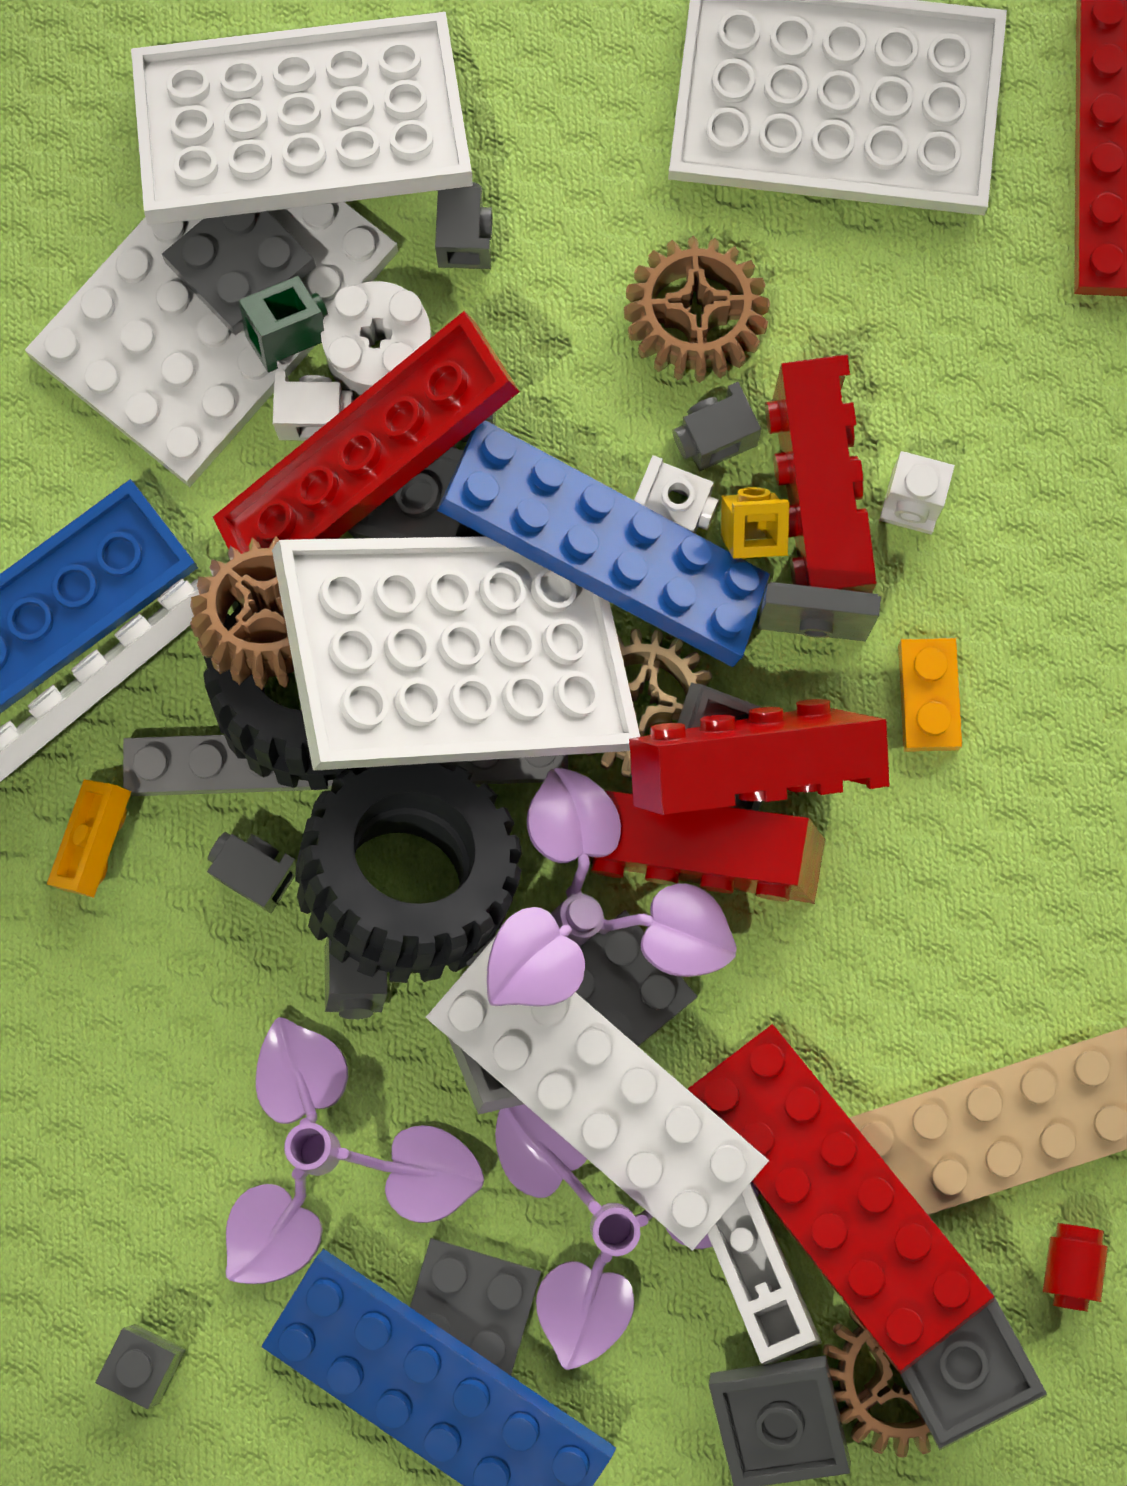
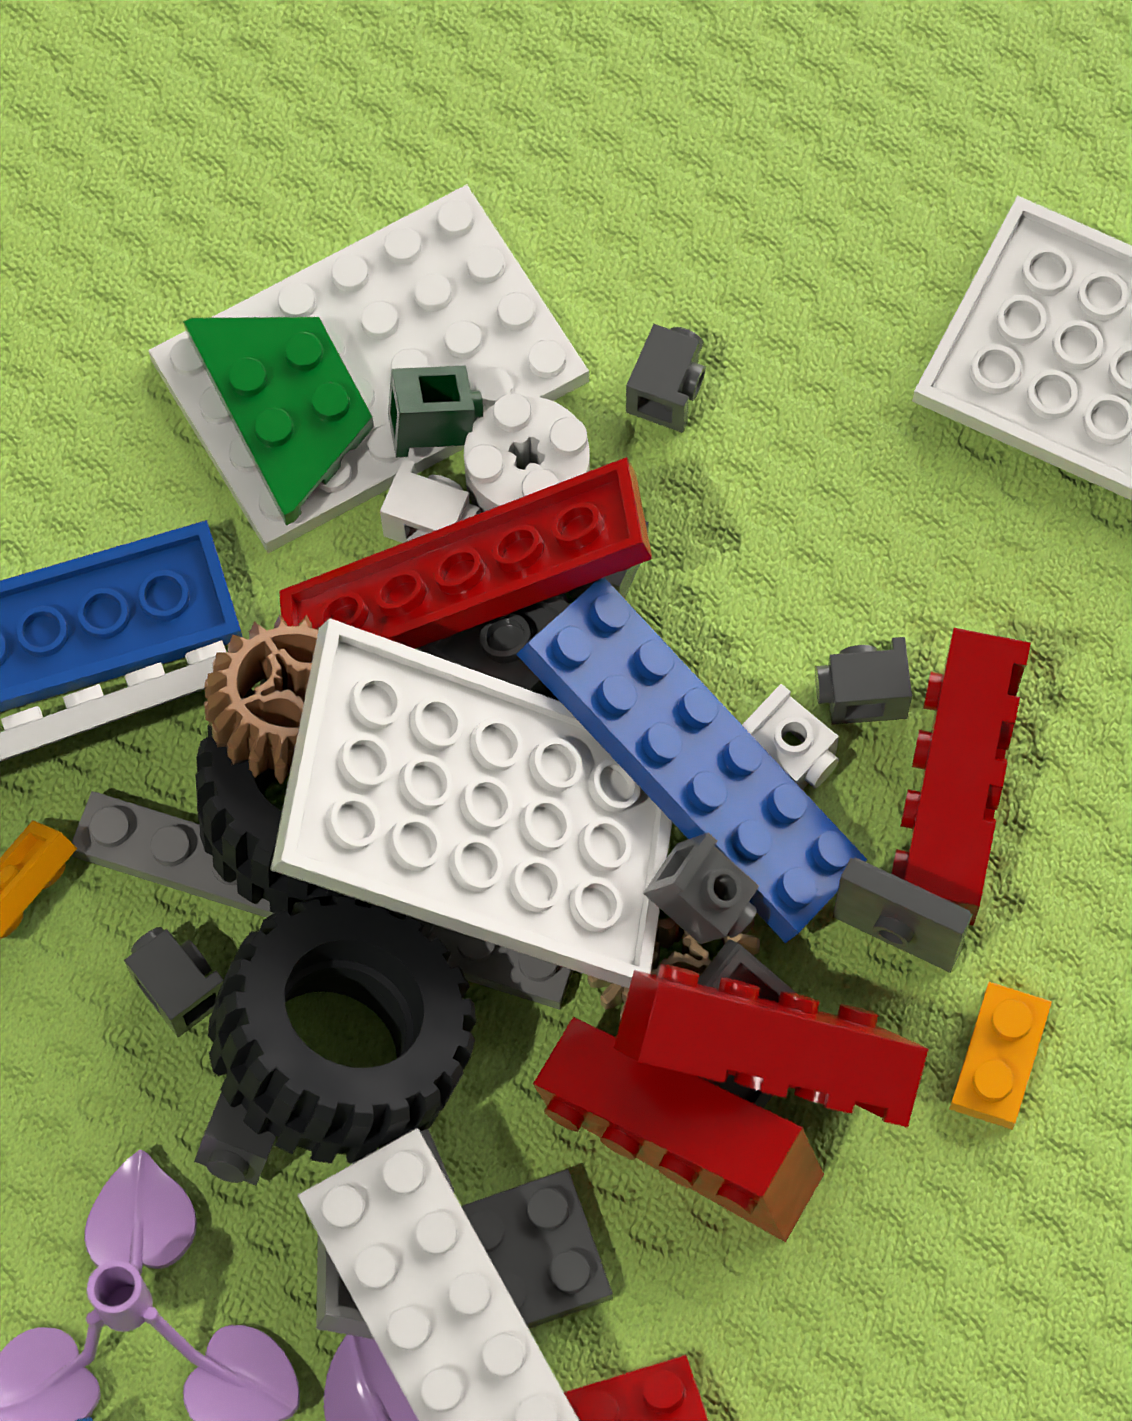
camera: 20 degrees right, 10 degrees down
white plate [131,12,473,225] -> none
dark grey plate [162,211,316,336] -> none
lavender plant [487,768,737,1007] -> none
medium nougat gear [624,235,770,383] -> none
yellow brick [721,487,789,559] -> none
white brick [879,451,955,535] -> none
none -> green wing [183,317,374,526]
none -> dark grey brick [643,832,759,944]

